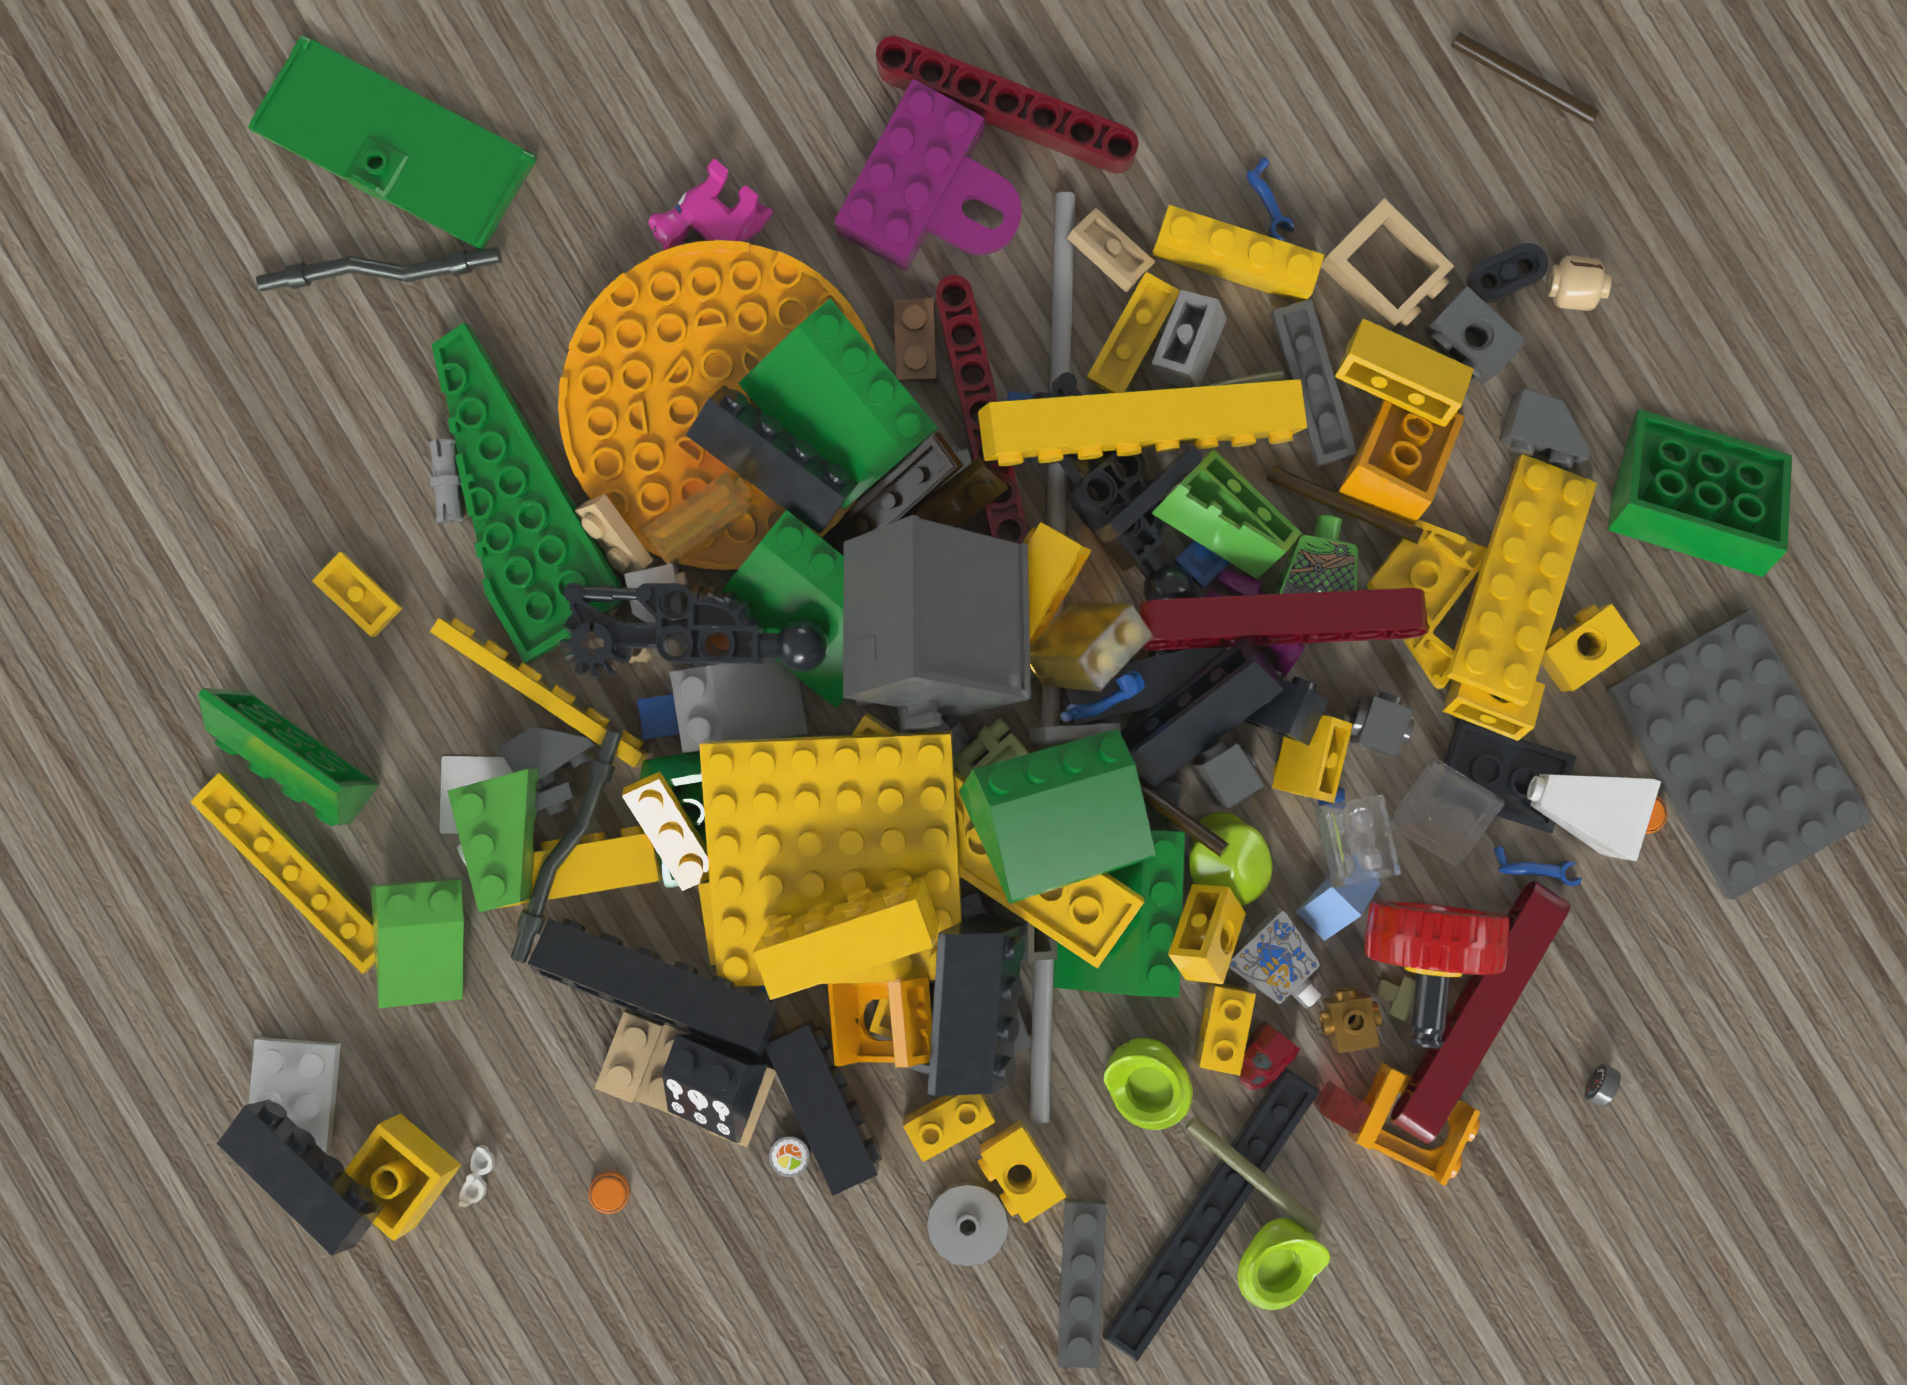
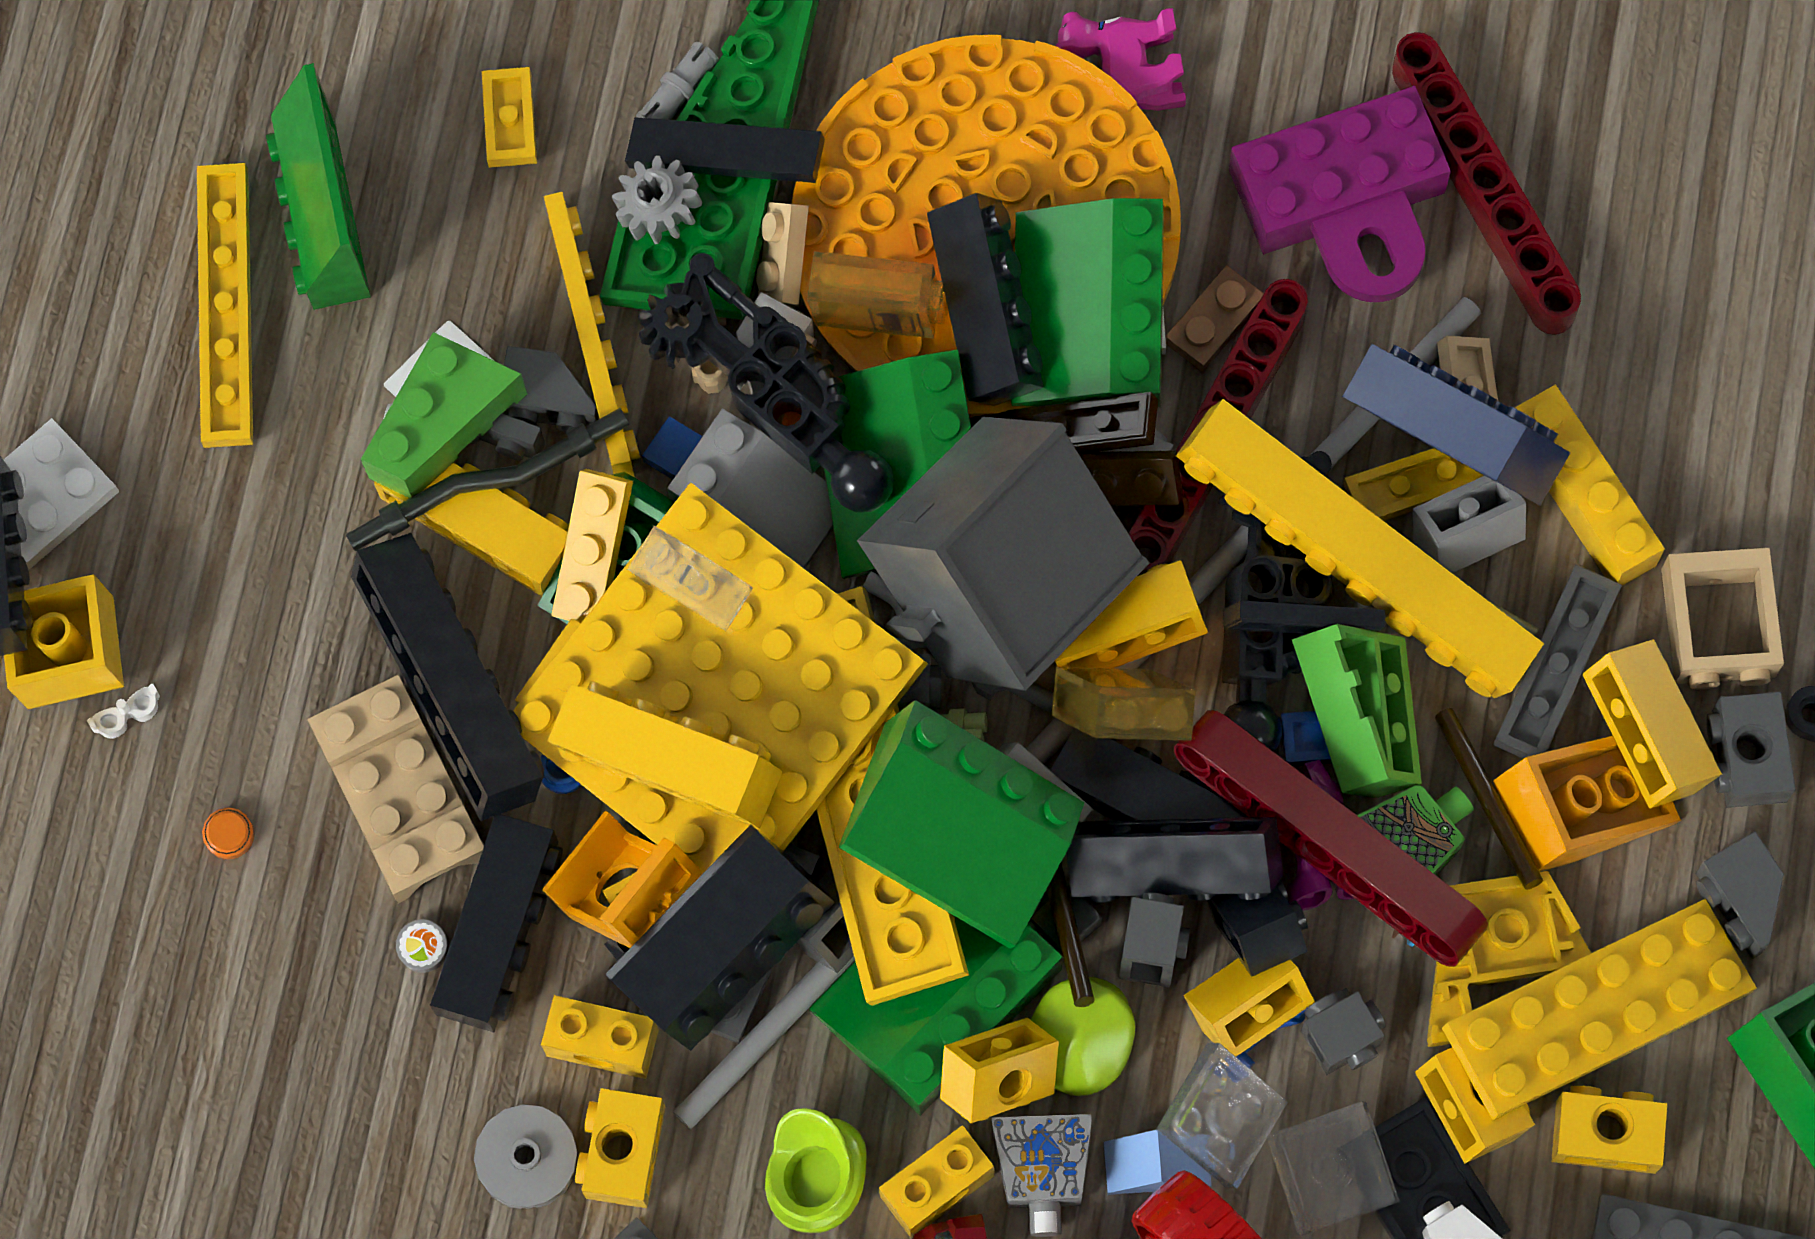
camera: 50 degrees right, 15 degrees down
bright green slope [371,878,464,1008] -> none
black slope [662,1034,768,1143] -> none
blue piece [1061,669,1145,722] -> none
blue piece [1246,157,1294,242] -> none
none -> light grey gear [612,156,702,244]
none -> black tile [625,117,825,183]
none -> clear slope [627,526,753,631]
none -> dark blue brick [1342,344,1570,506]

